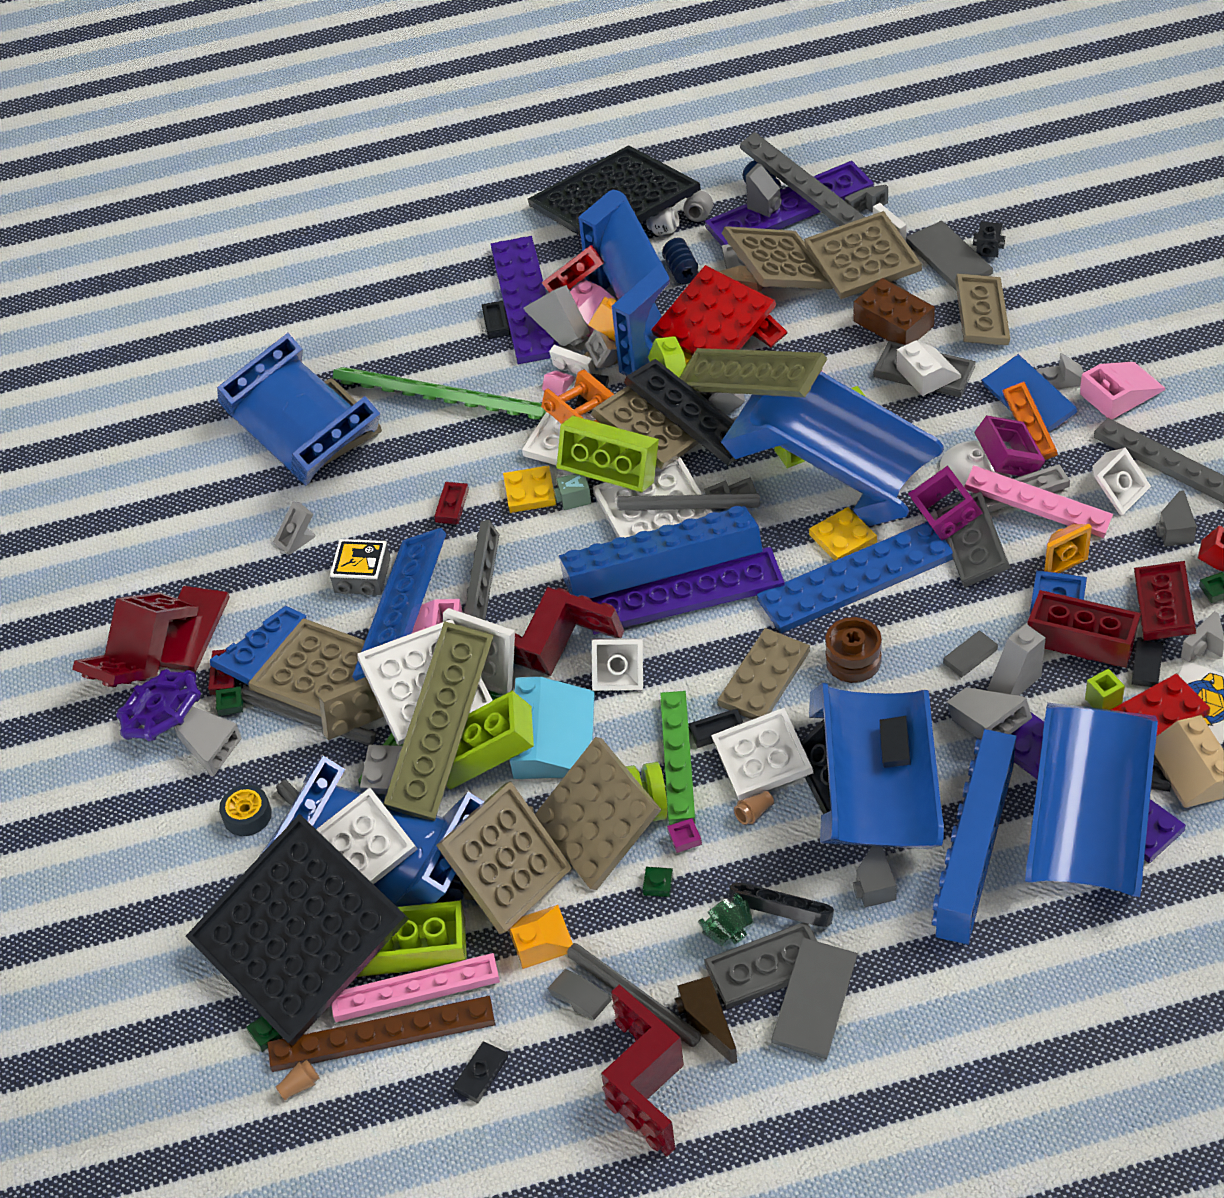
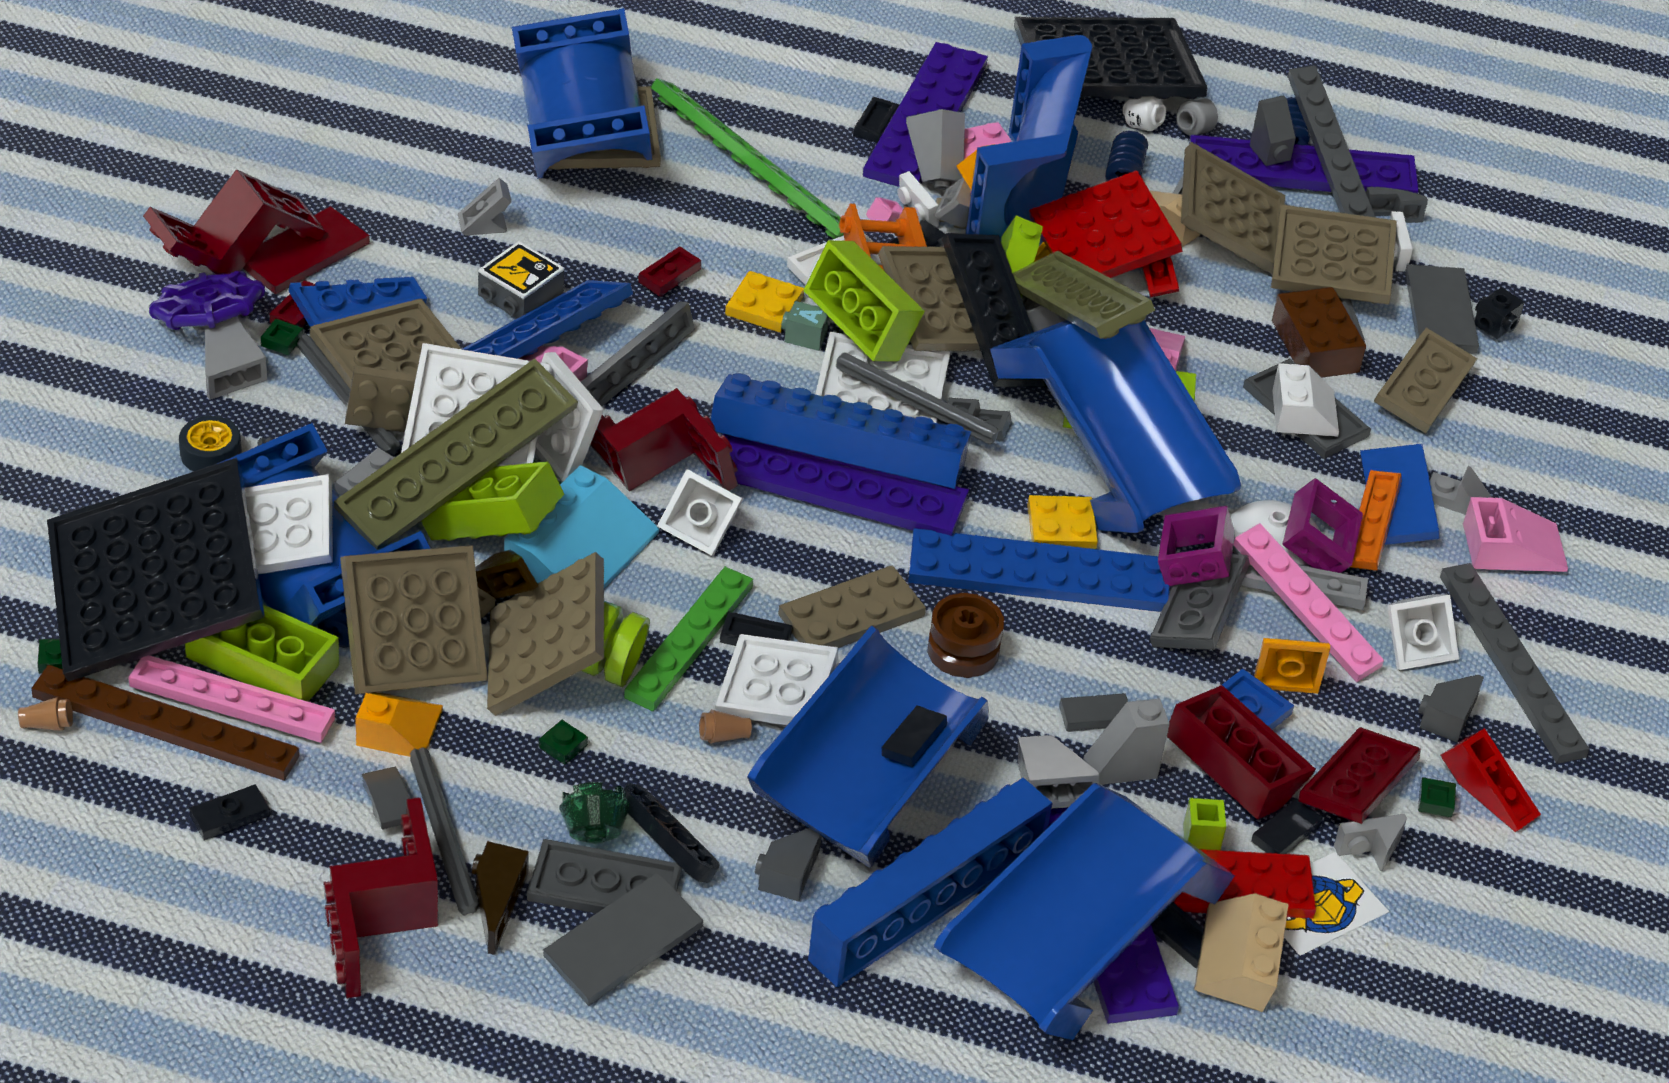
camera: 20 degrees right, 5 degrees down
red slope [542,245,604,293] -> none
magenta plate [667,818,702,853] -> none
none -> dark brown slope [475,550,539,599]

